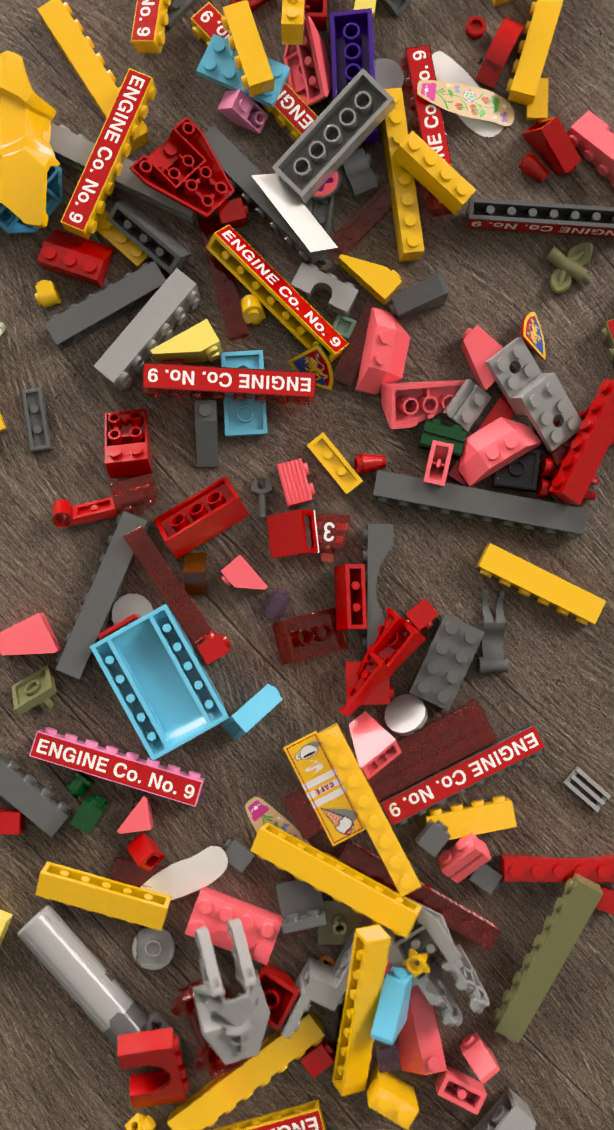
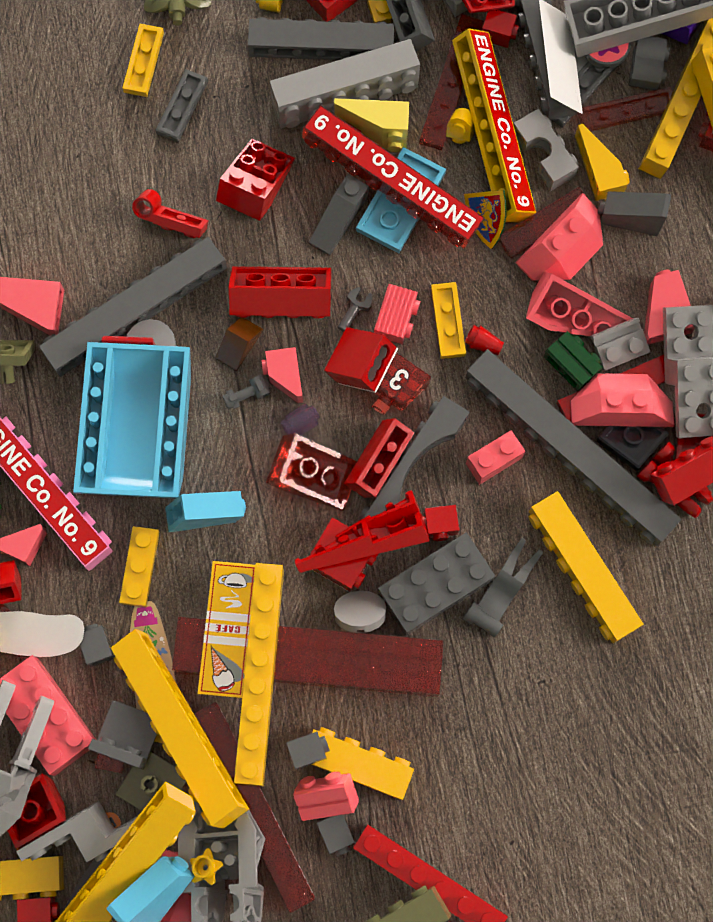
camera: 30 degrees right, 10 degrees down
clear red brick [109,473,159,512] -> none
clear red tile [123,525,213,643] -> none
red brick [197,632,232,665] -> none
sand green tile [332,313,357,342] -> none
slope [349,711,402,780] -> none
brick [378,723,546,827] -> none
coral slope [423,440,454,487] -> none
light grey tile [563,767,611,812] -> none
none -> yellow plate [119,526,159,608]
none -> dark grey bar [222,375,271,410]
none -> coral brick [466,430,525,485]

